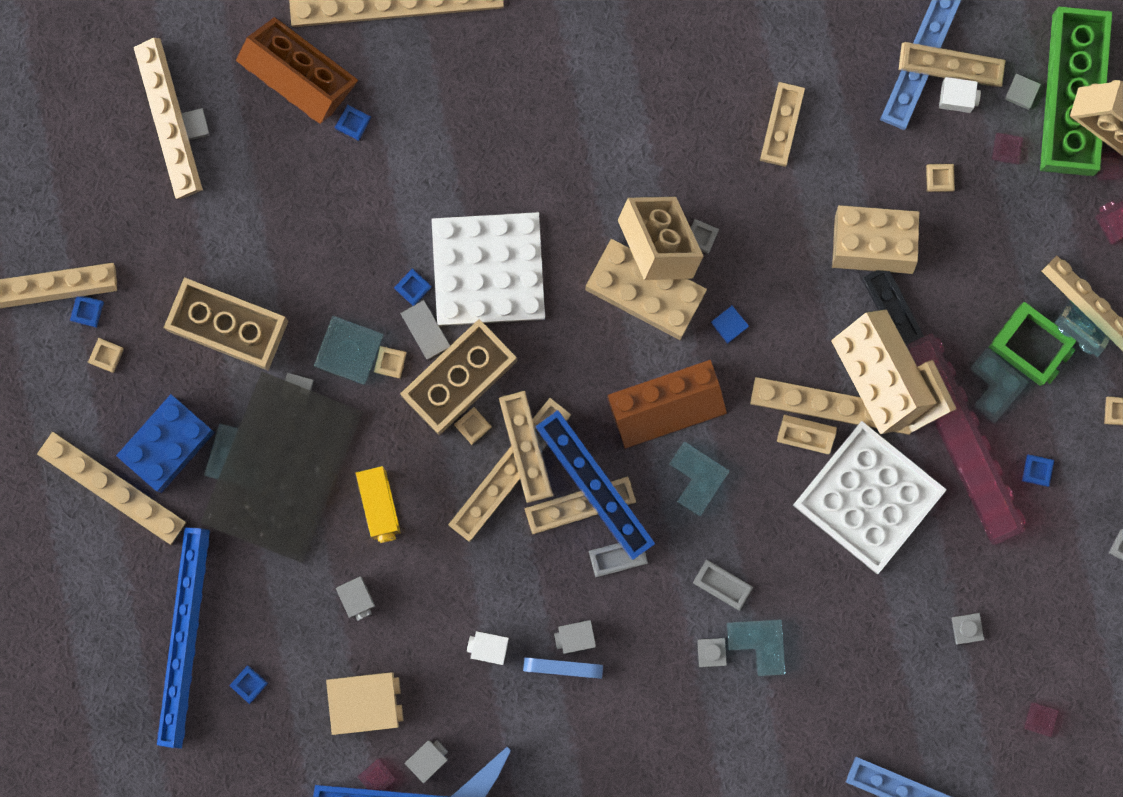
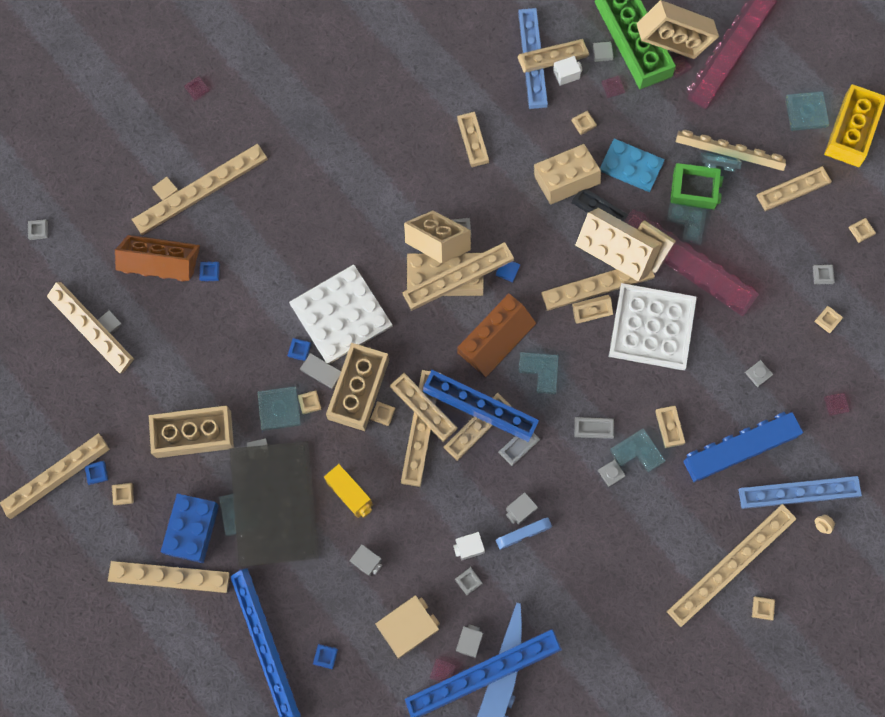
camera: 25 degrees left, 10 degrees down
blue tile [1022,455,1054,487] -> none
none -> tan plate [403,242,514,311]
none -> light grey tile [455,567,483,596]
none -> dark azure plate [600,139,665,192]
none -> tan plate [655,406,685,448]
none -> blue brick [683,412,803,482]
none -> tan plate [814,306,843,333]

